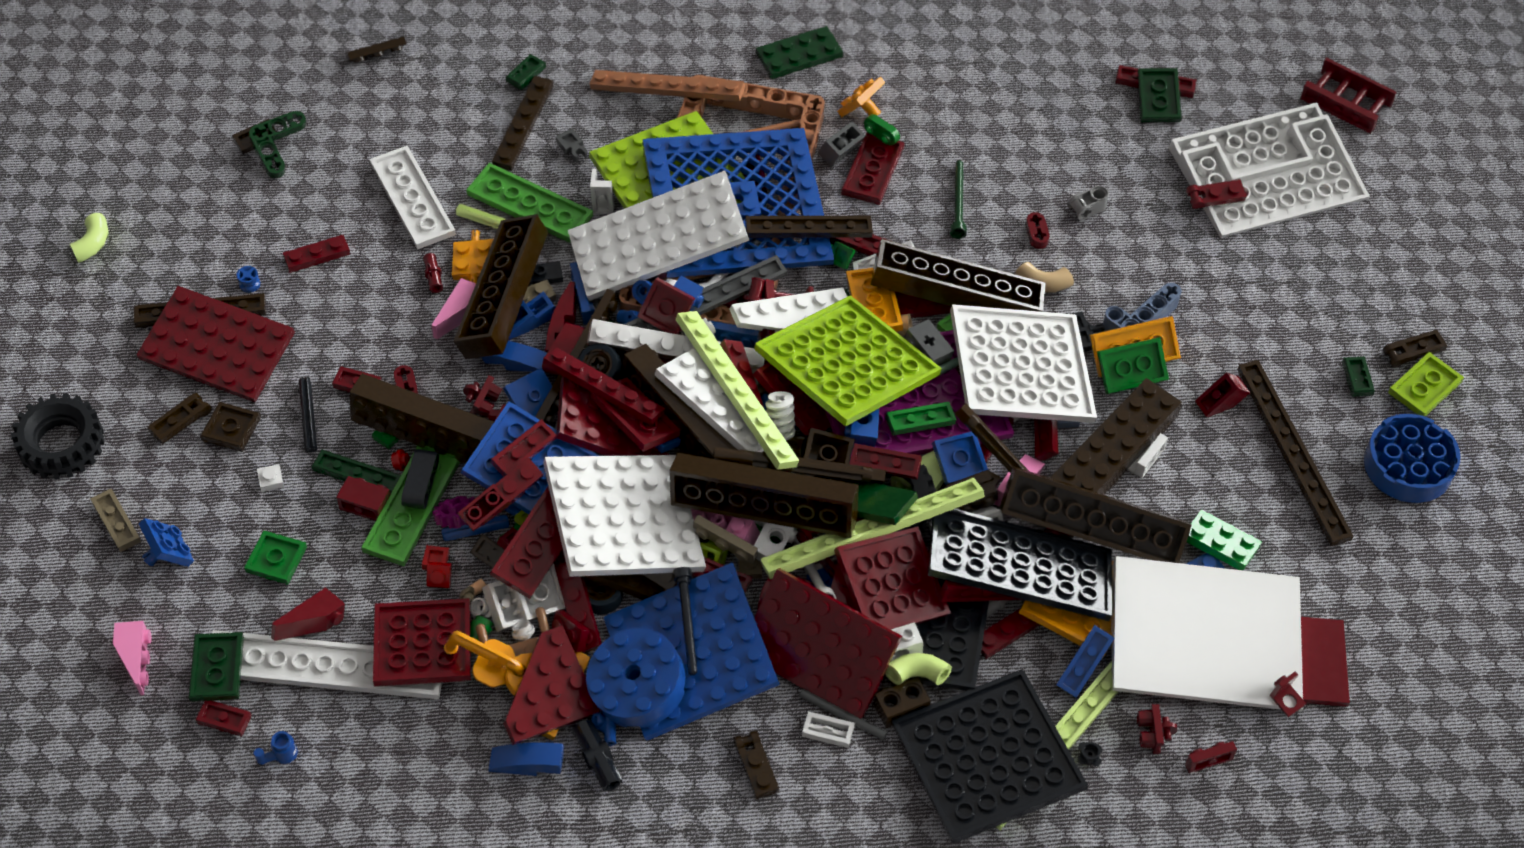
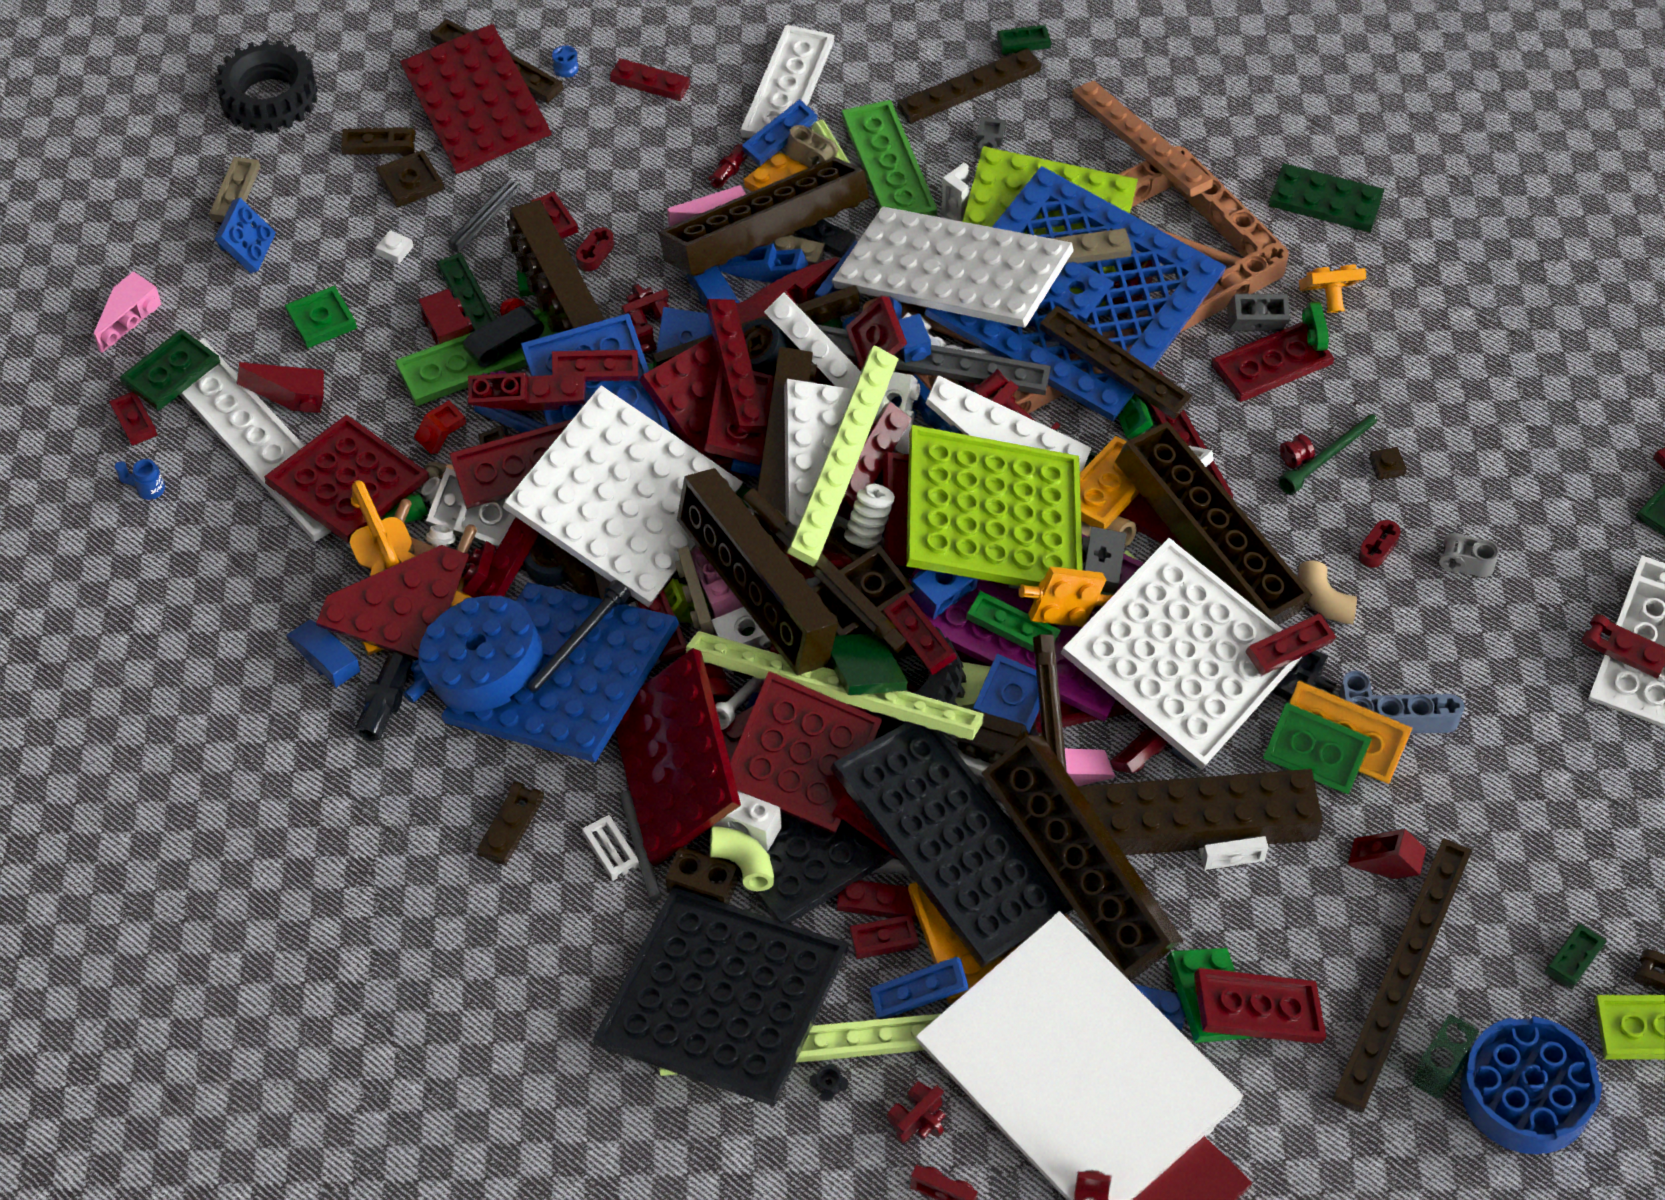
camera: 45 degrees right, 0 degrees up
none -> blue plate [742,99,817,166]
none -> dark tan piece [785,125,838,167]
none -> dark red plate [850,915,919,960]
none -> light orange plate [1019,566,1113,627]
none -> dark tan plate [1051,228,1132,265]
none -> dark red plate [1194,968,1327,1044]
none -> dark red plate [1245,613,1336,676]
none -> dark red wheel [1279,434,1315,468]
none -> dark brown plate [1369,447,1407,480]
none -> clear green piece [1412,1014,1479,1098]

